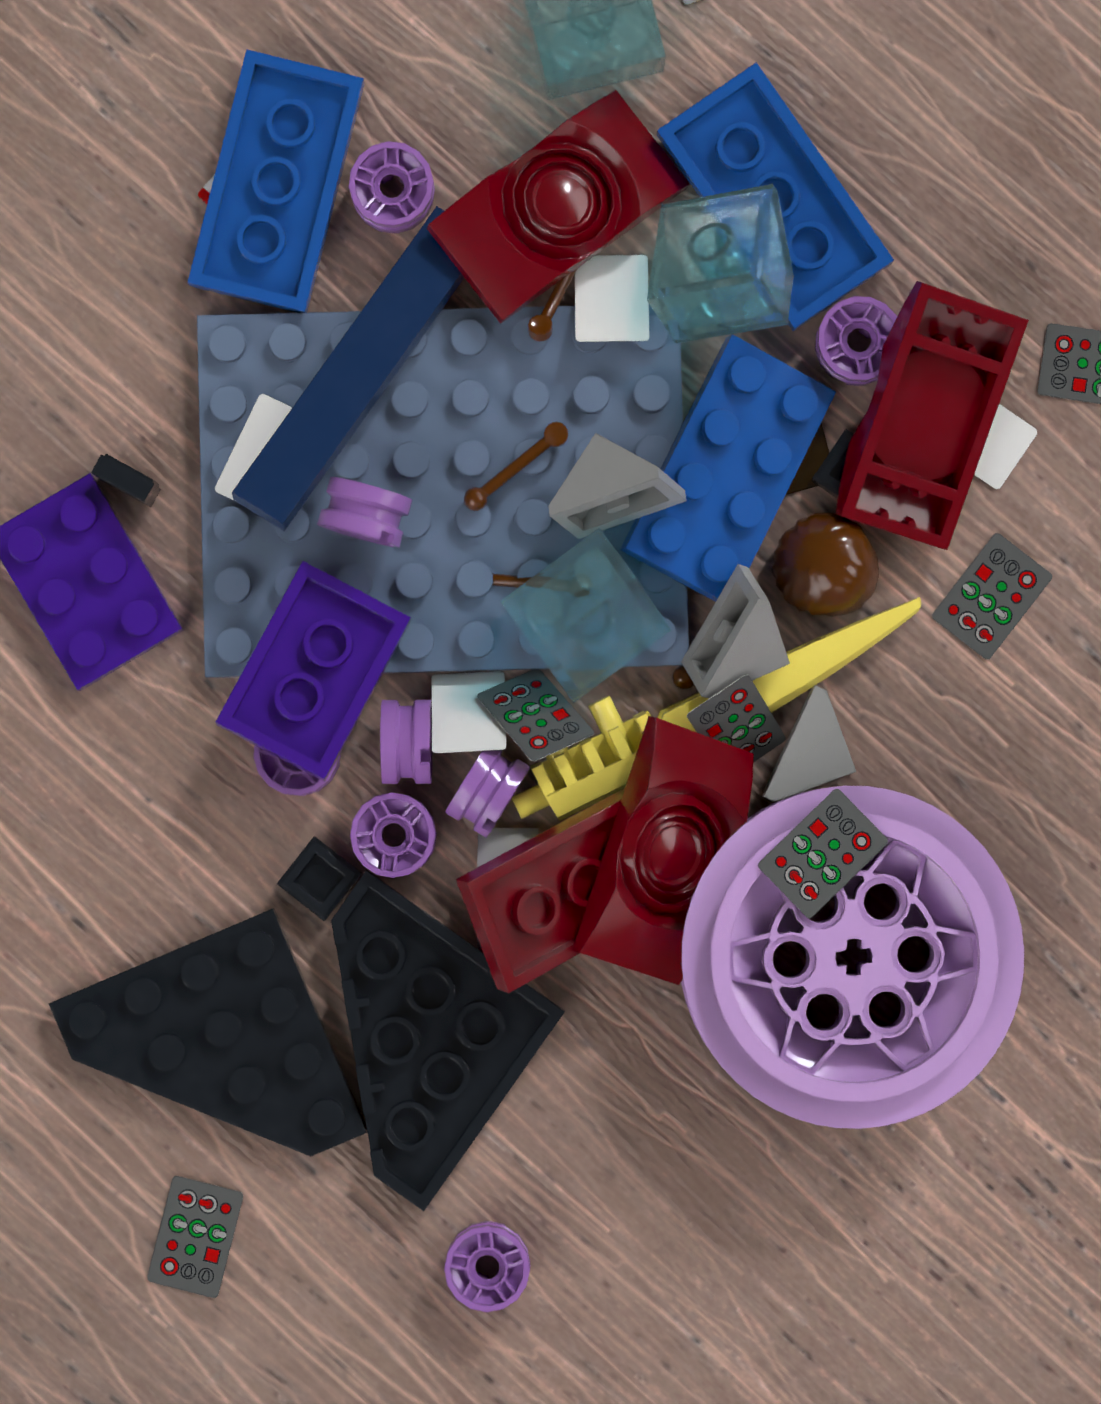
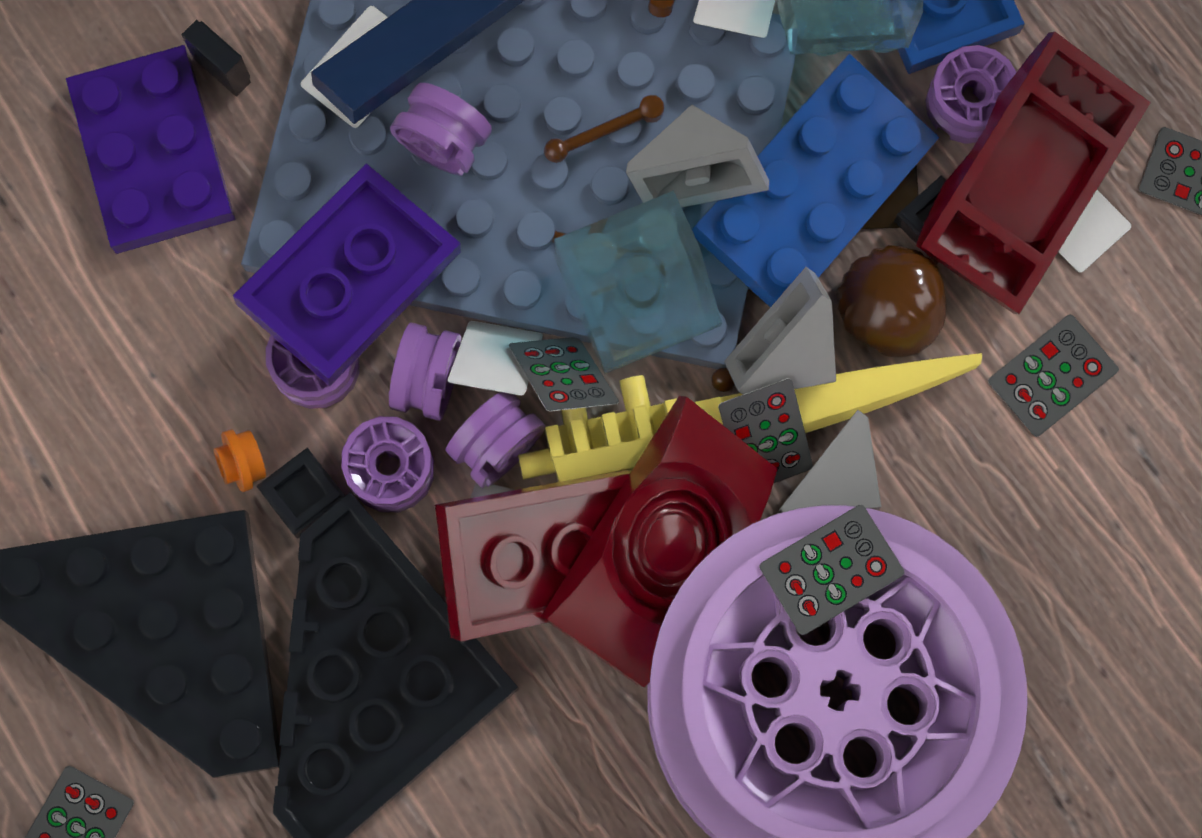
camera: 10 degrees right, 10 degrees down
none -> orange plate [214,429,266,493]

